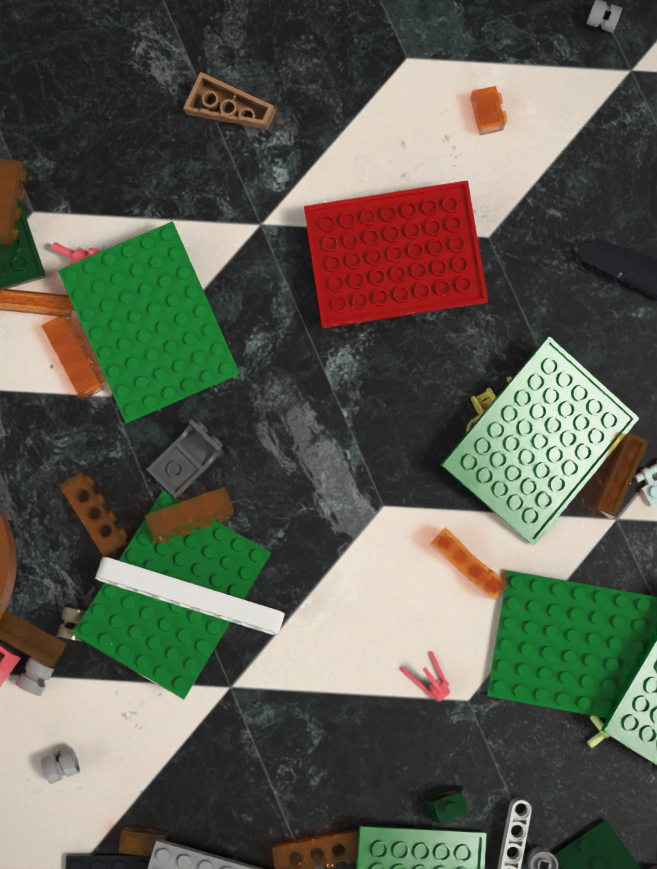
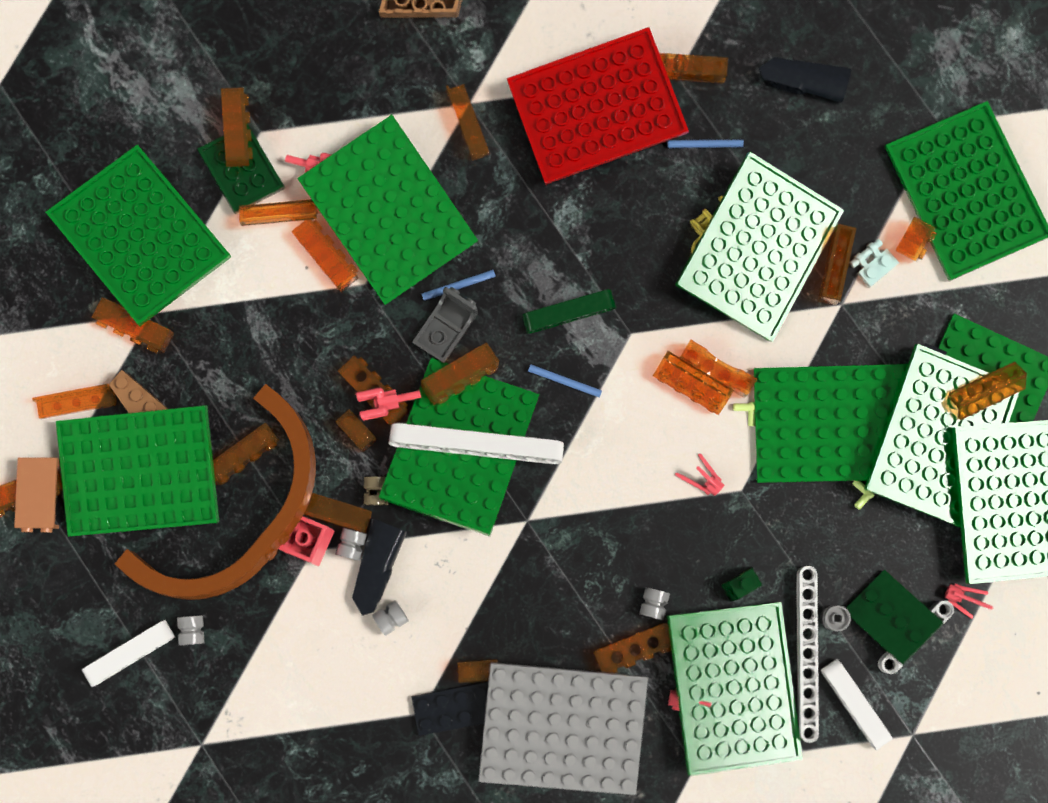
camera: 10 degrees left, 0 degrees up
none -> clear orange brick [335,409,377,452]
none -> black panel [352,519,407,616]
none -> coral plant [356,388,421,421]
none -> medium blue bar [422,270,496,301]
none -> clear orange panel [446,84,490,161]
none -> dark green beam [522,289,617,334]
none -> medium blue bar [528,364,602,398]
none -> light grey wheel [639,588,670,620]
none -> clear orange brick [653,351,734,415]
none -> clear orange brick [659,53,728,83]
none -> medium blue bar [668,140,743,148]
none -> yellowish green piece [733,402,755,426]

